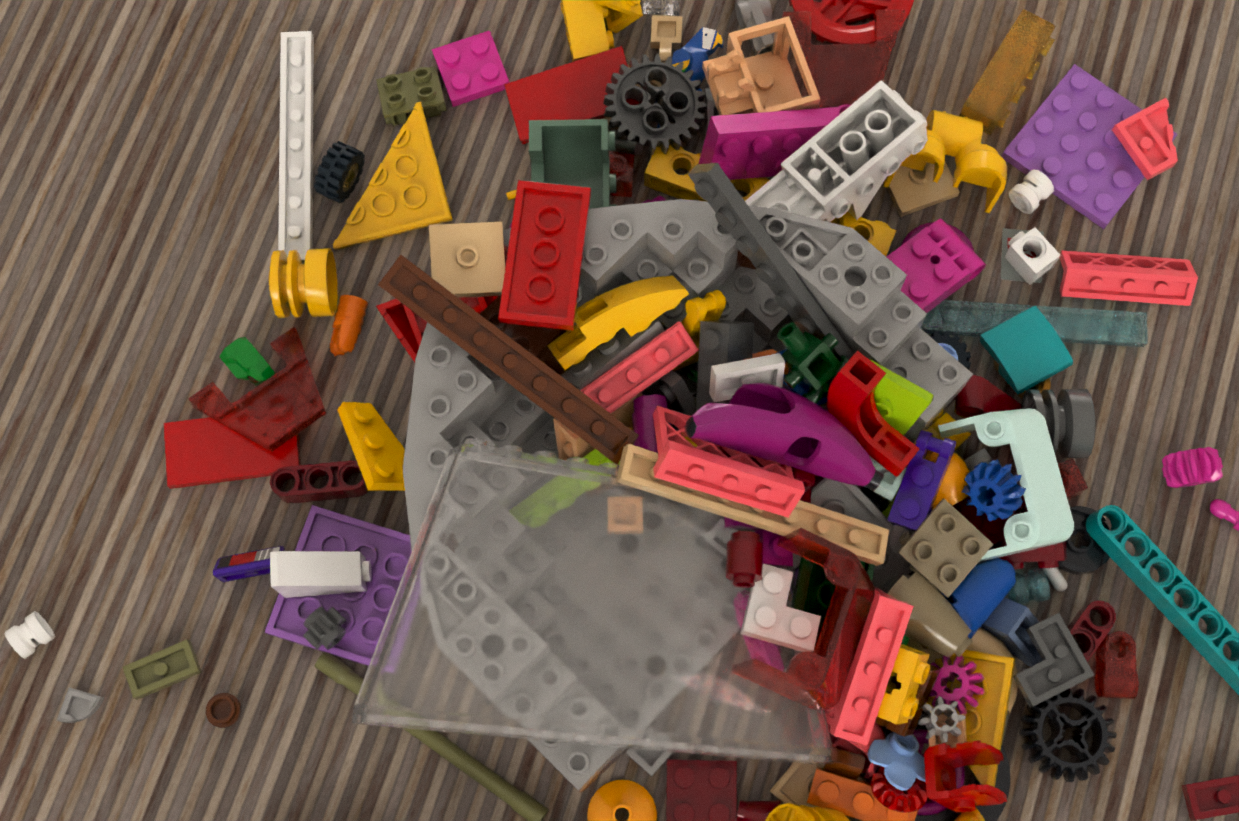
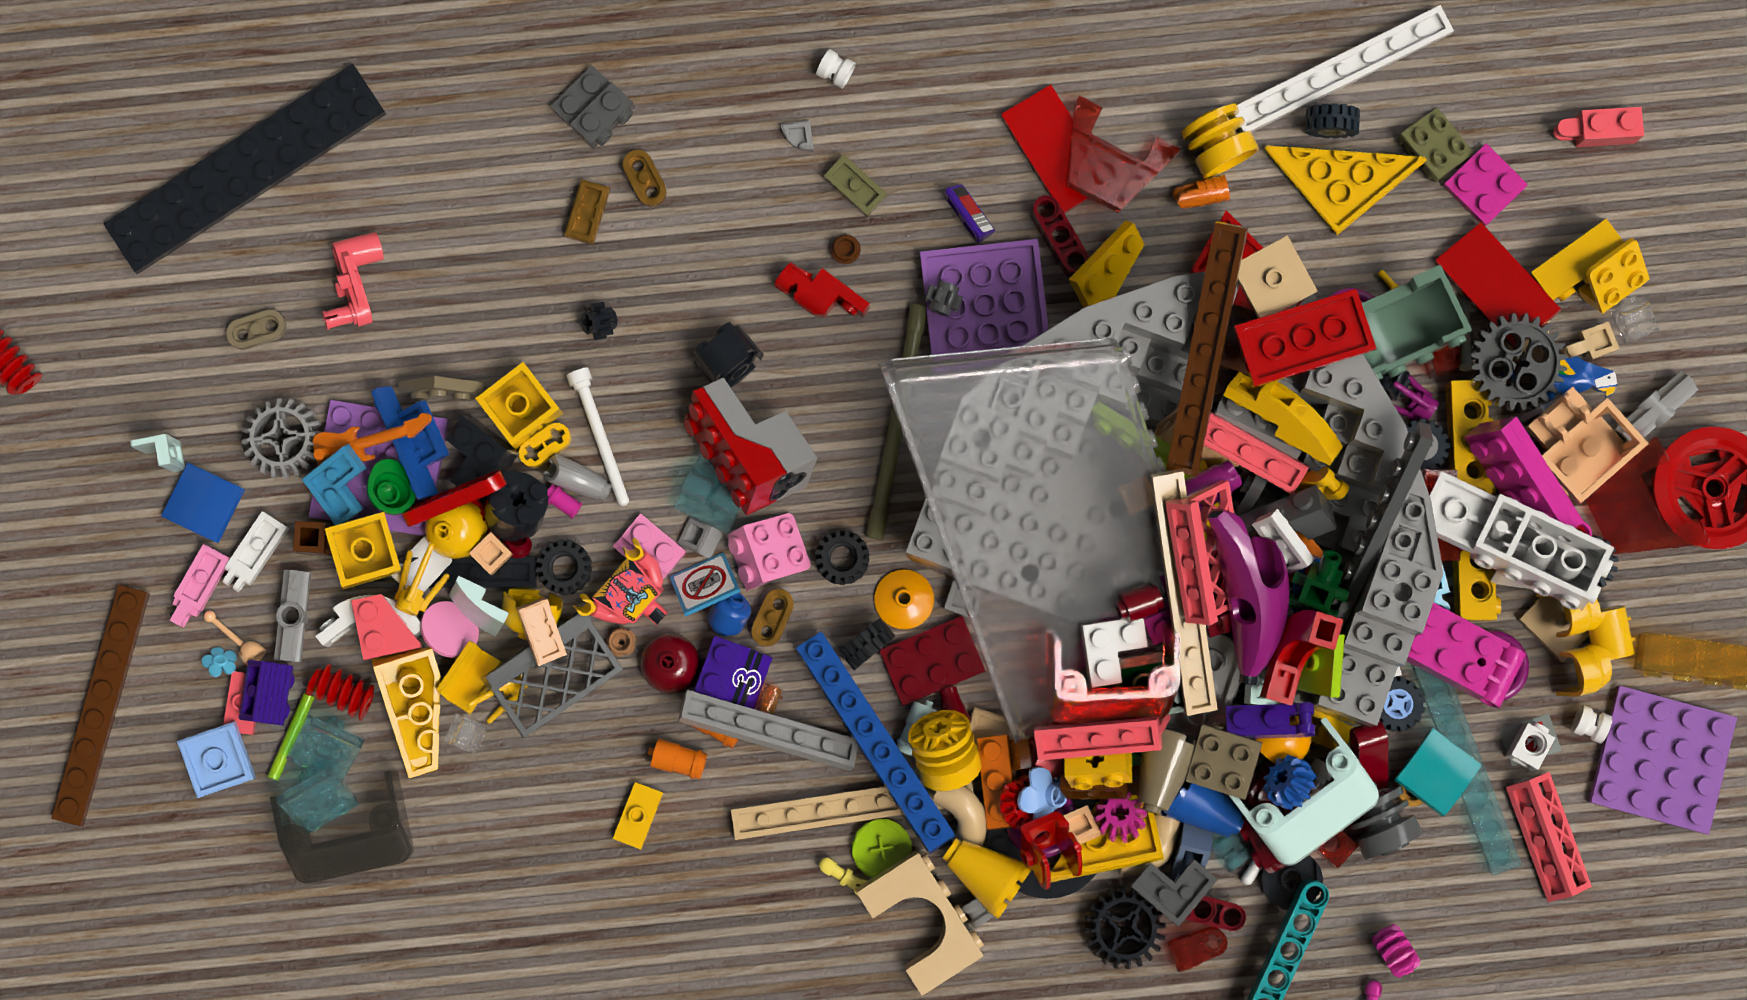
camera: 65 degrees right, 10 degrees up
green rock [219,337,277,386] -> none
white slope [270,551,372,598] -> none
light grey gear [918,696,966,743] -> none
coral wing [1112,98,1178,181] -> none
none -> red plate [774,262,870,318]

